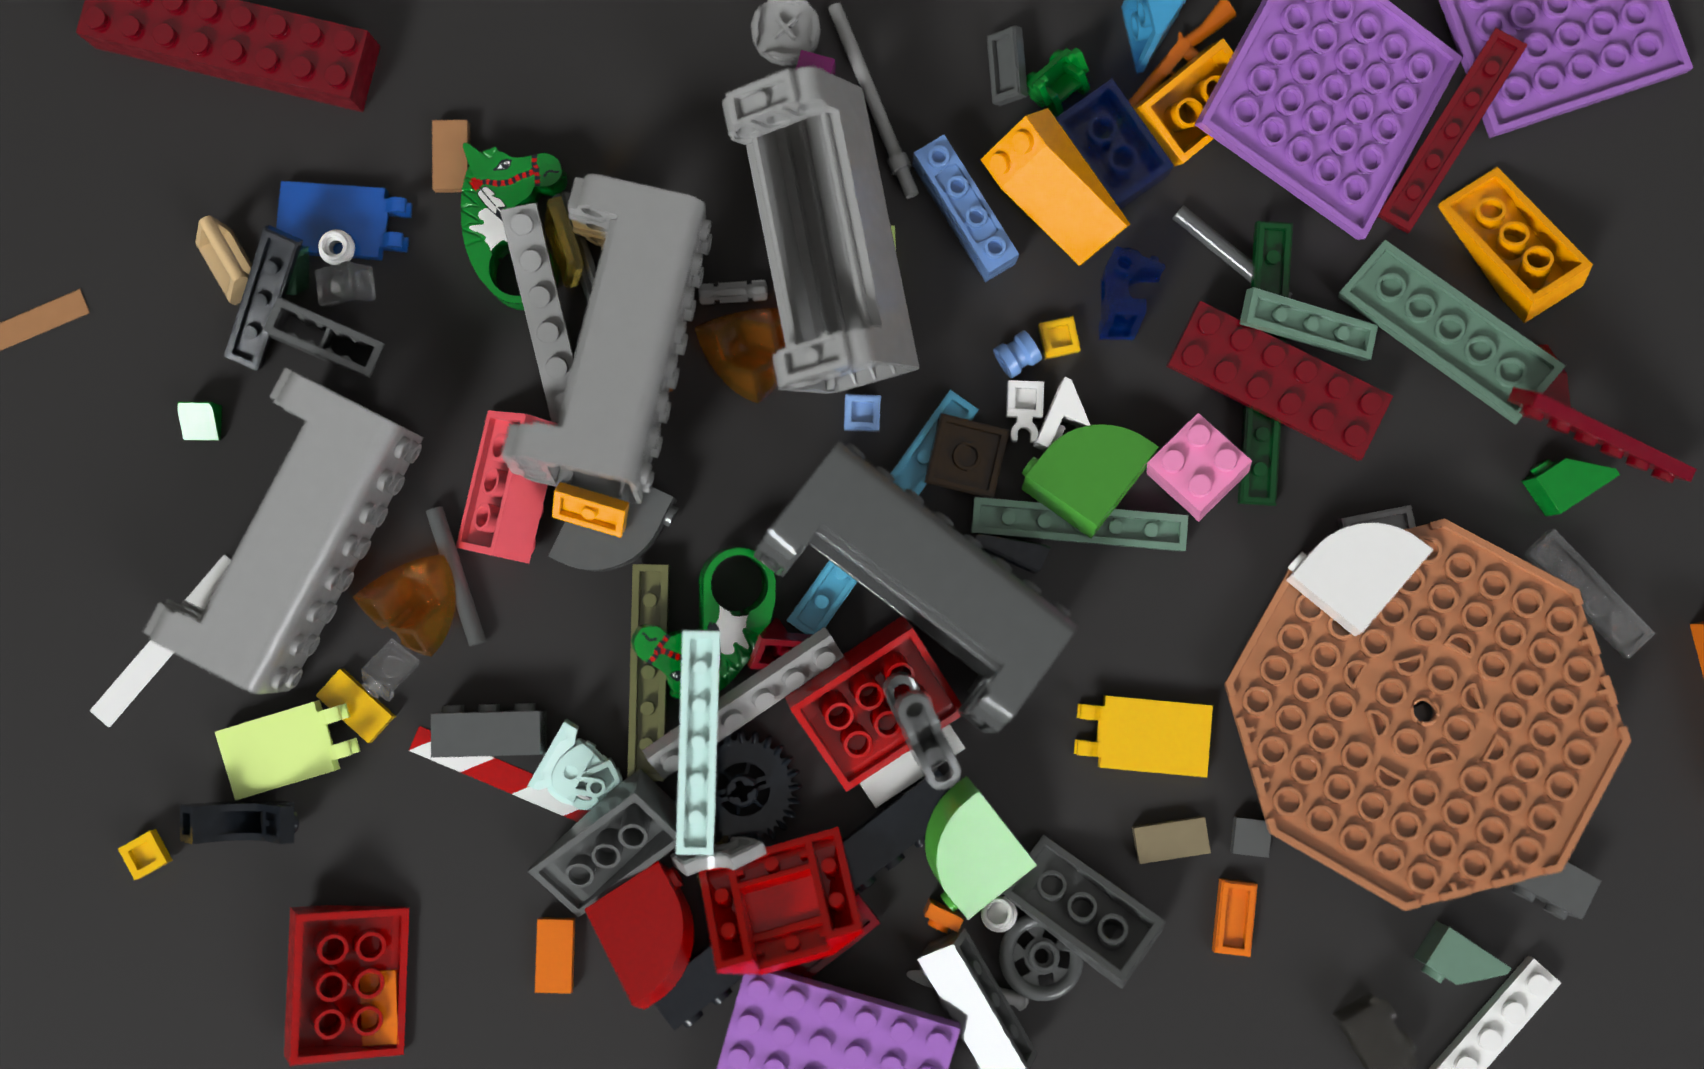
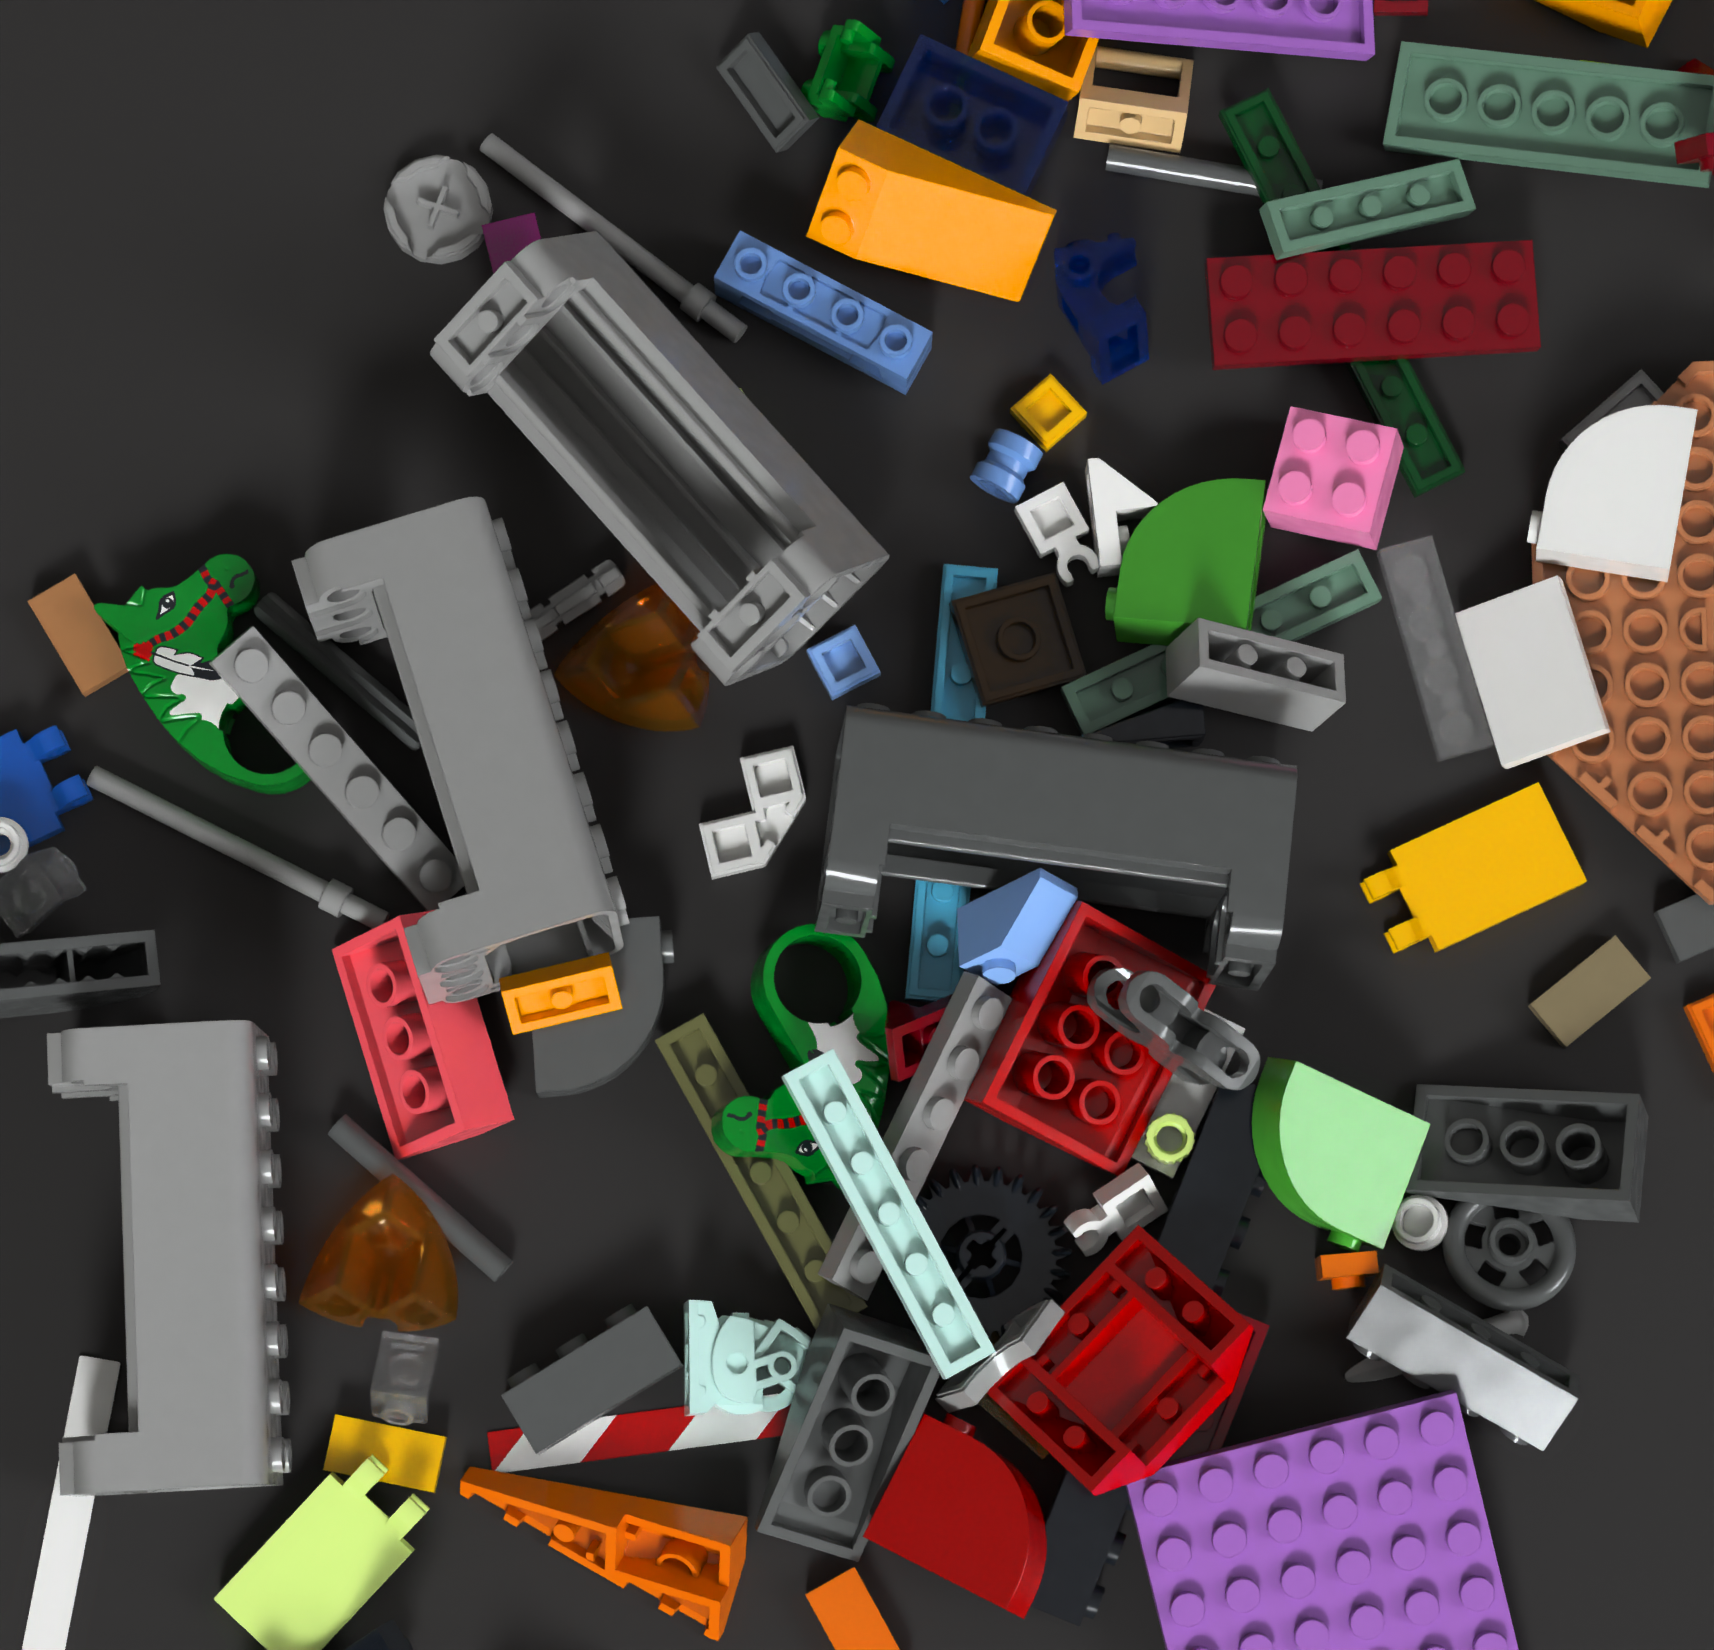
camera: 35 degrees left, 5 degrees down
clear yellow tile [544,196,584,288] -> none
none -> light grey bar [87,766,390,929]
none -> orange wedge [460,1466,748,1641]
none -> white tile [699,745,806,880]
none -> light blue slope [957,868,1078,986]
none -> white plate [1064,1162,1168,1257]
none -> tan tile [1074,46,1194,153]
none -> yellowish green axle [1144,1113,1195,1165]
none -> light grey brick [1166,618,1346,732]
none -> clear plate [1377,535,1493,762]
none -> white tile [1455,575,1610,769]

